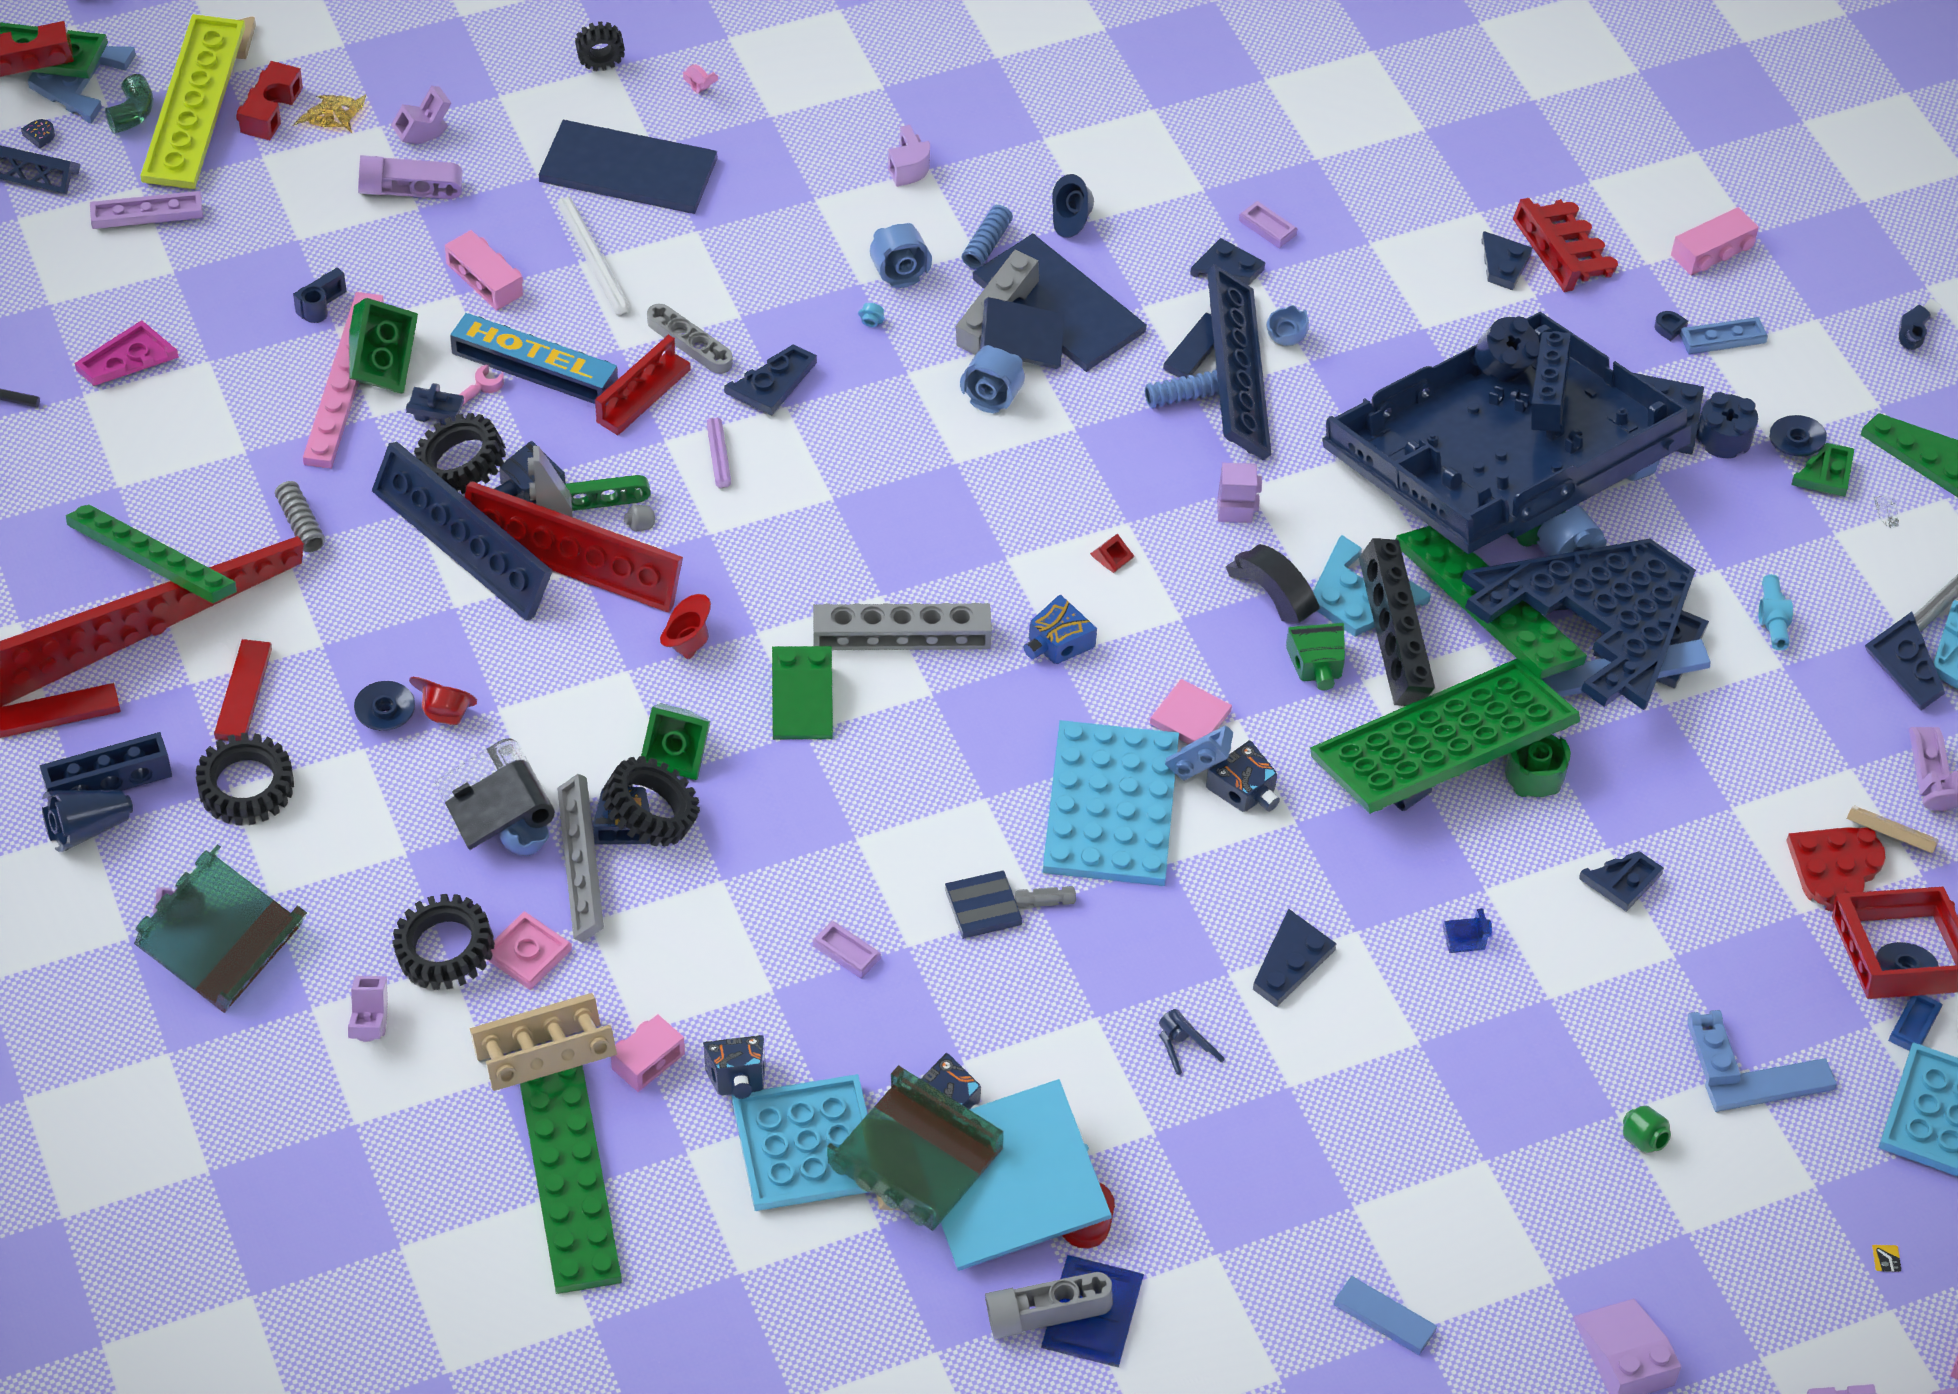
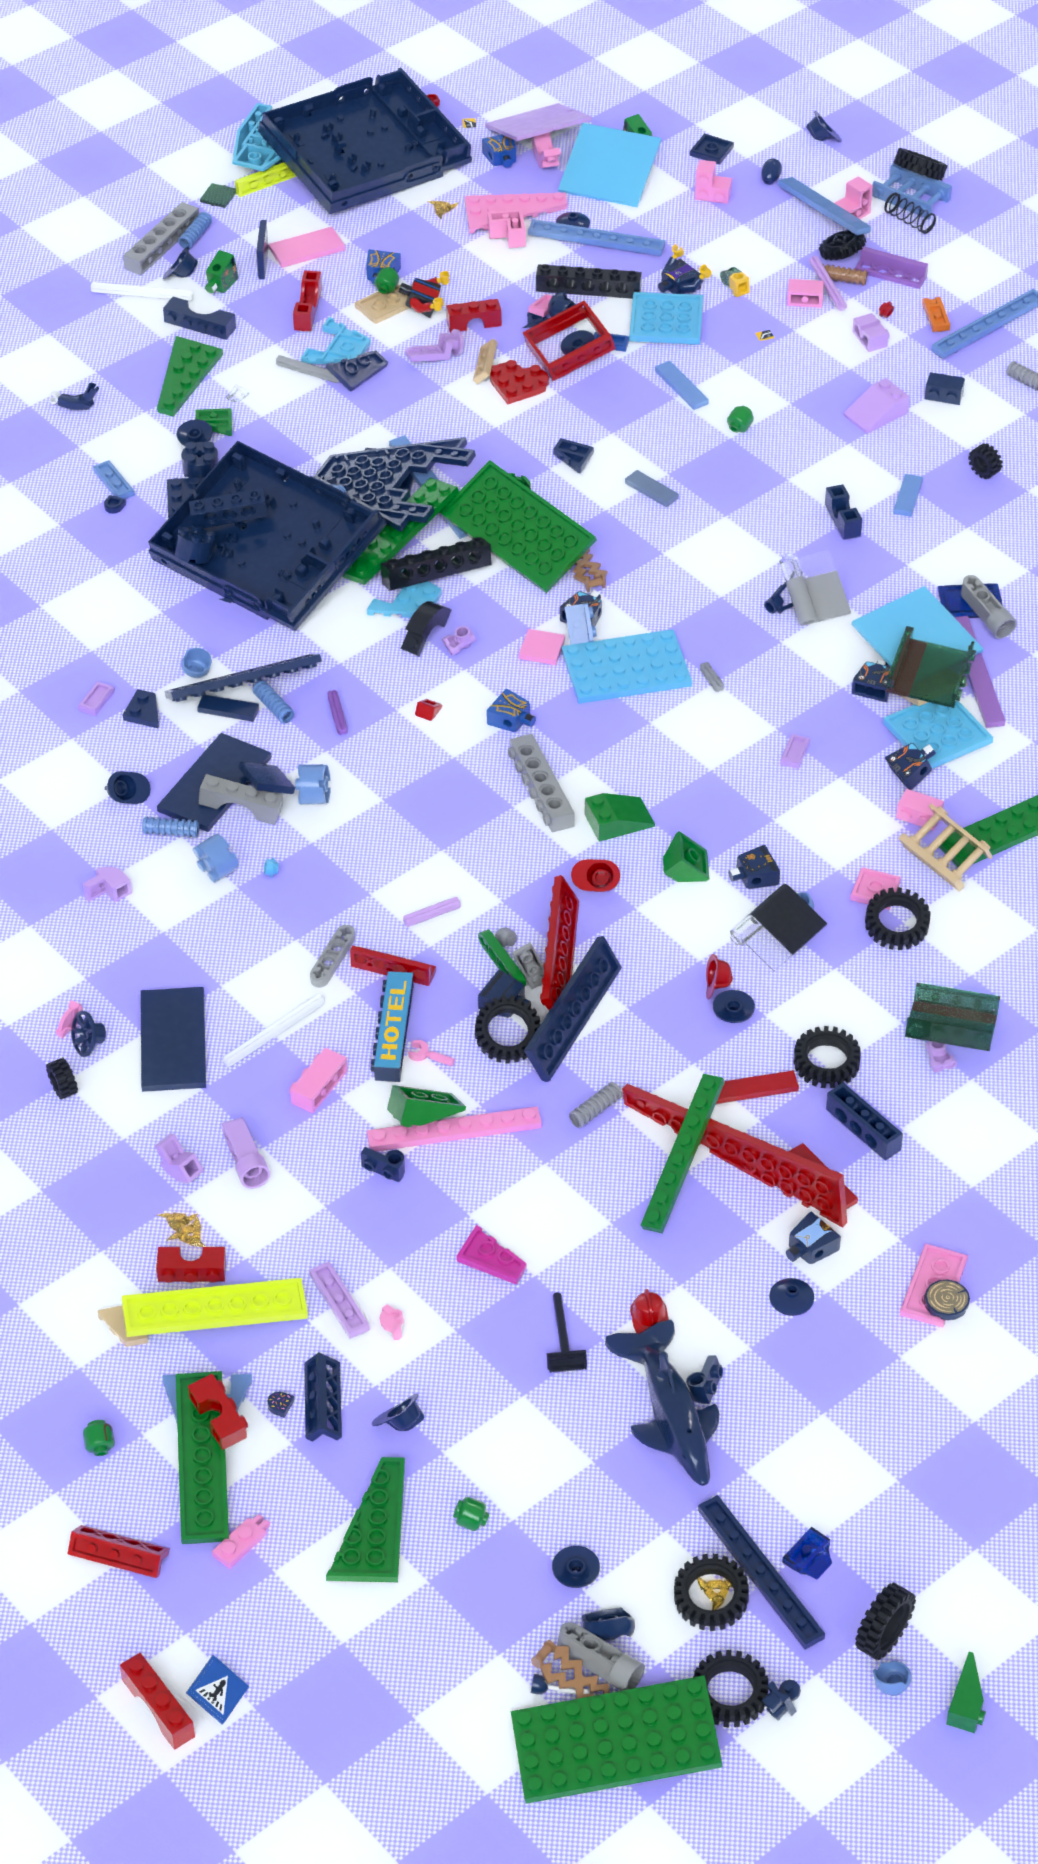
camera: 105 degrees left, 5 degrees down
dark blue cone [42,790,133,852] -> none
clear green cylinder [105,74,154,134] -> none
lavender brick [348,976,388,1042] -> none
dark blue hips [406,383,464,426] -> none
light grey plate [557,773,604,943] -> none
black tyre [602,756,700,847] -> none
dark blue wing [724,344,817,416] -> none
dark blue tile [945,870,1022,939] -> none
lavender brick [1217,462,1262,523] -> none
dark blue wing [1252,908,1337,1007] -> none
green torso [1286,623,1345,690] -> none
clear blue bracket [1443,908,1492,953] -> none
dark blue wing [1481,231,1533,290] -> none
red fence [1513,198,1618,292] -> none
bright pink brick [1671,207,1759,275] -> none
medium blue plate [1687,1010,1741,1086] -> none
medium azure pin [1758,574,1793,650] -> none
none -> dark blue wheel [71,1011,106,1057]
none -> medium lavender axle [327,690,348,735]
none -> bright pink piece [379,1304,404,1340]
none -> lavender plate [442,626,476,656]
none -> medium nougat piece [573,549,608,592]
none -> sand blue tile [625,470,679,507]
none -> light grey door [779,549,851,626]
none -> dark blue arch [825,484,862,540]
none -> medium lavender tile [954,616,1006,728]

